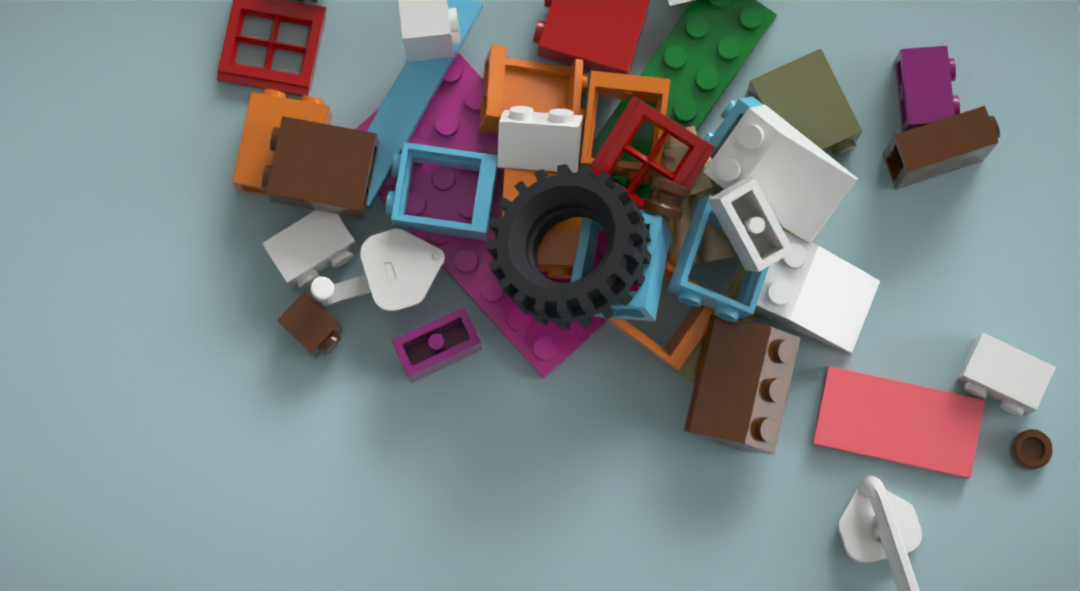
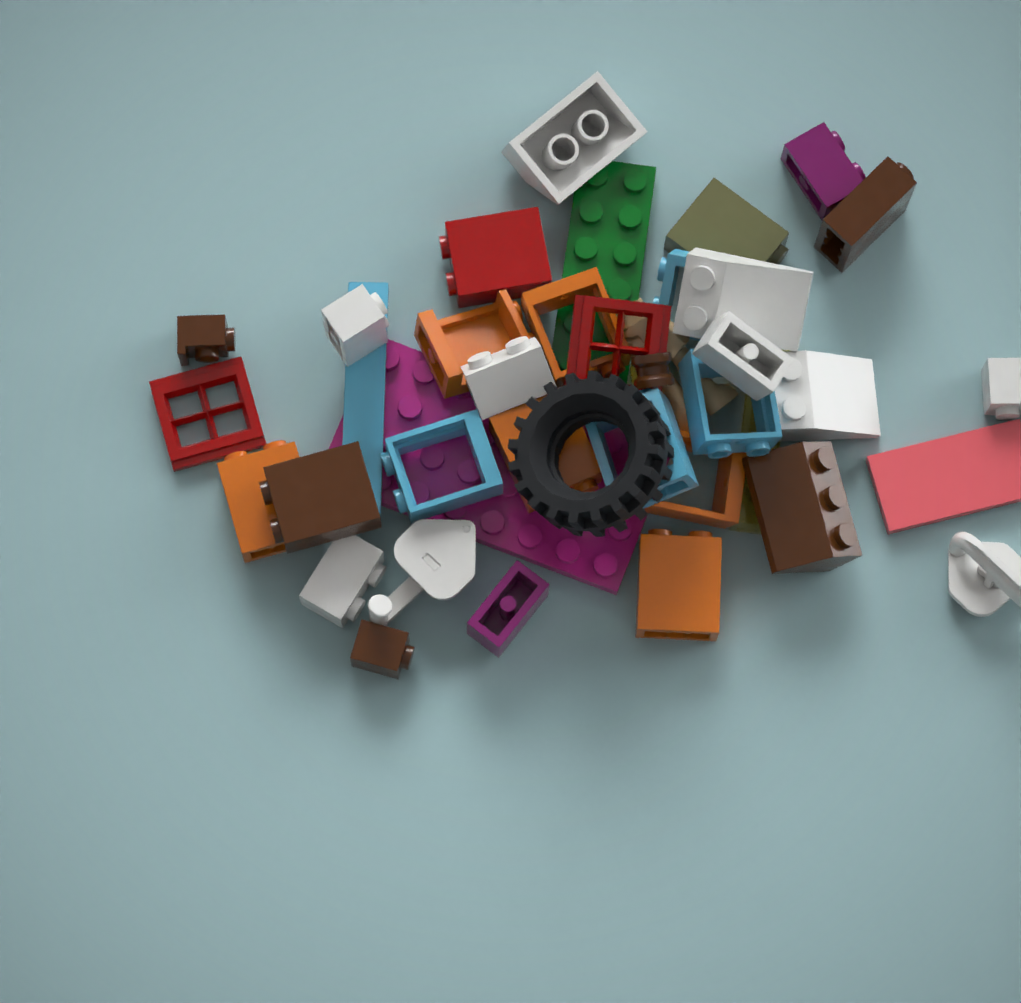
camera: 30 degrees left, 5 degrees down
none -> orange brick [635,529,722,641]

